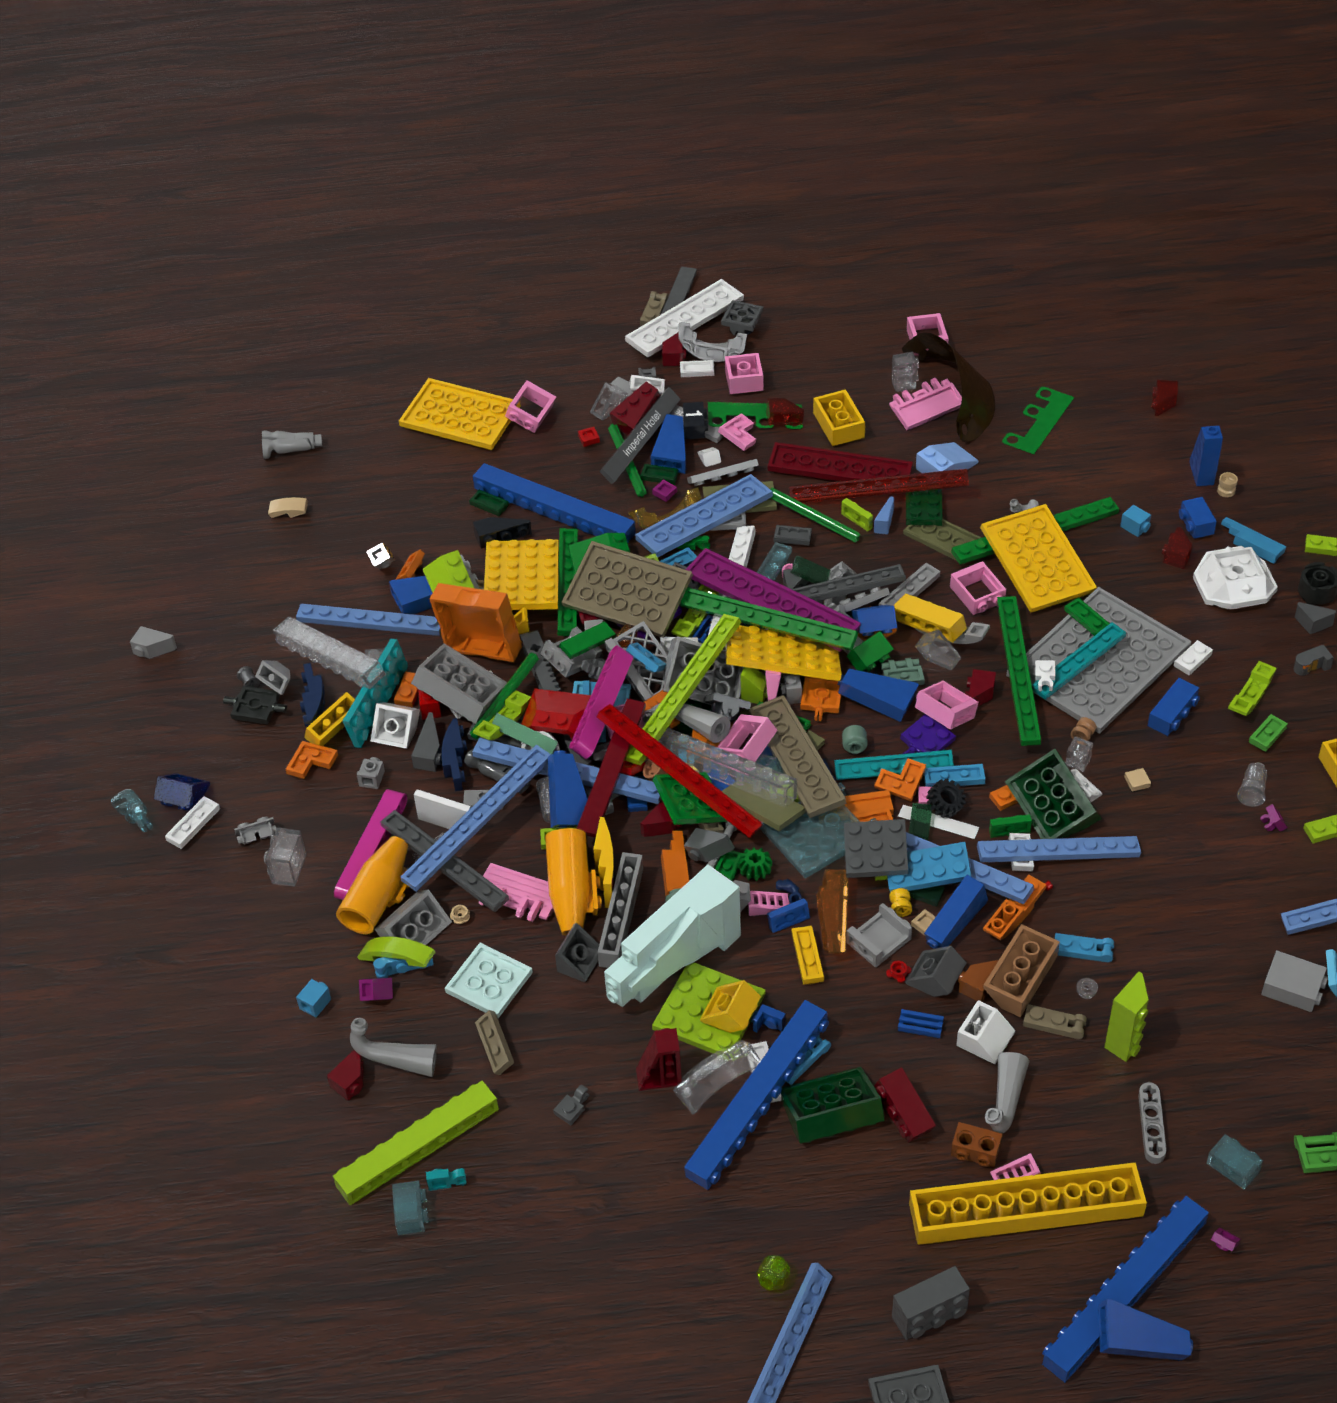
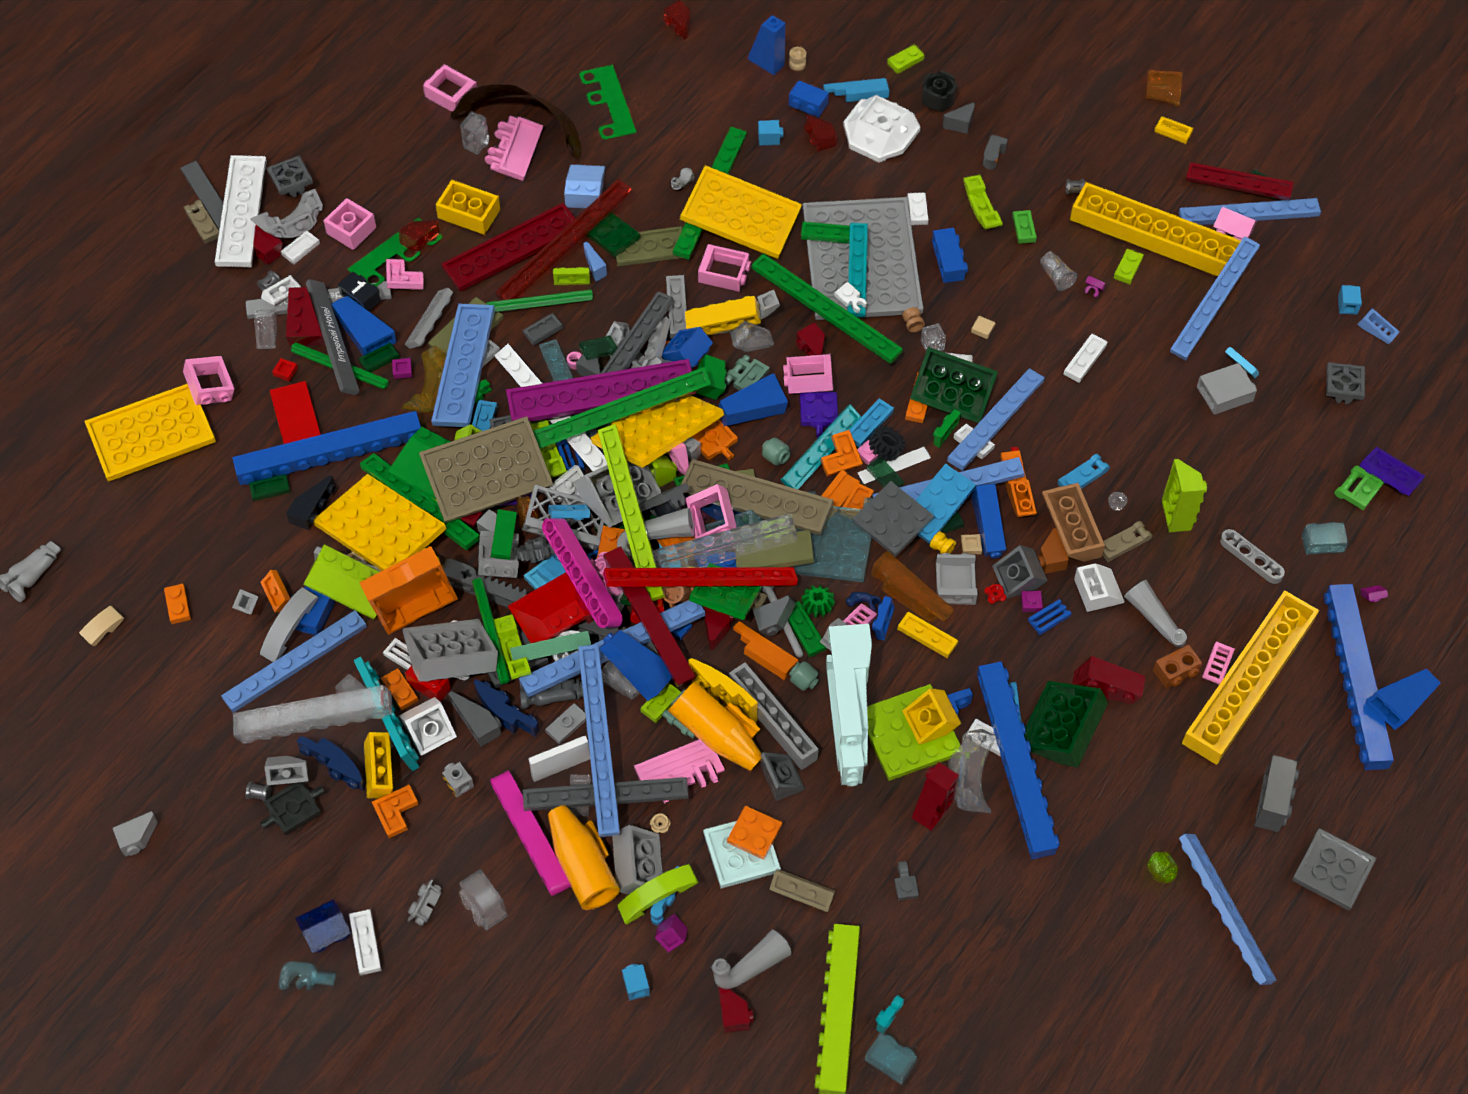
camera: 50 degrees left, 10 degrees up
white slope [698,447,721,467] -> none
none -> orange plate [164,584,191,624]
none -> light grey slope [260,587,319,662]
none -> red tile [269,381,320,444]
none -> orange plate [727,806,782,860]
none -> magenta plate [1021,591,1043,612]
none -> white plate [1064,334,1107,383]

